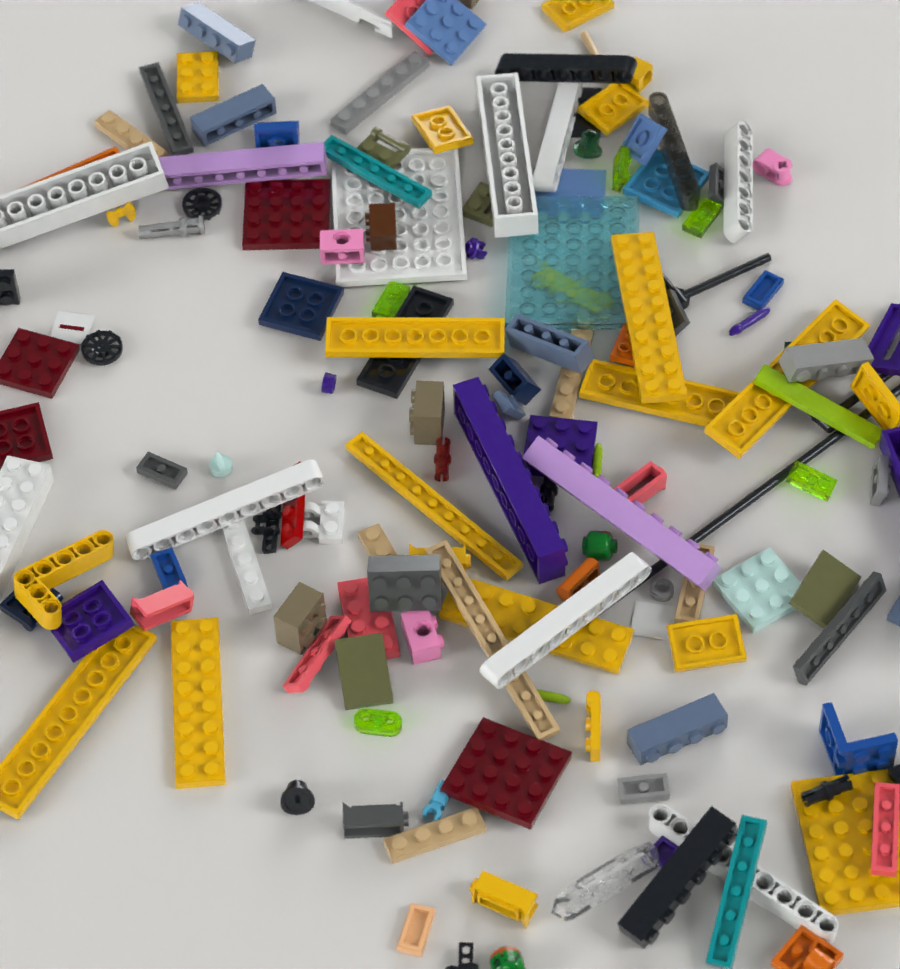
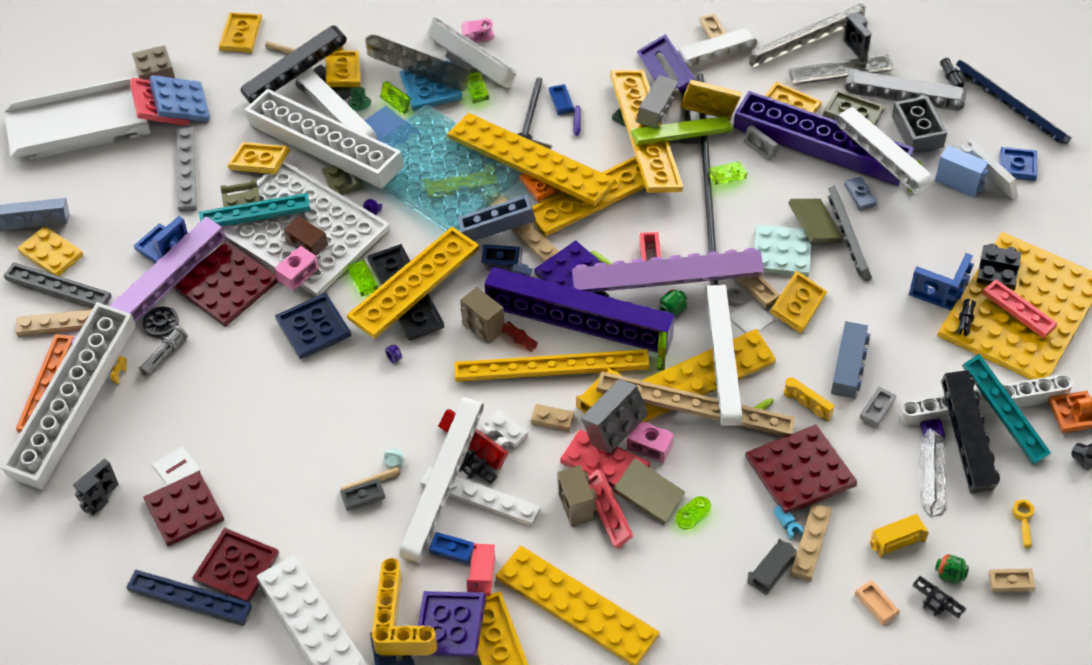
camera: 50 degrees left, 0 degrees up
black wheel [81,330,123,366] -> none
sand blue brick [190,84,277,147] -> none
black piece [280,780,315,815] -> none
orange brick [556,557,601,602] -> none
medium blue tile [619,113,668,166] -> none
none -> tan bar [340,467,400,491]
none -> clear neon green tile [657,332,667,371]

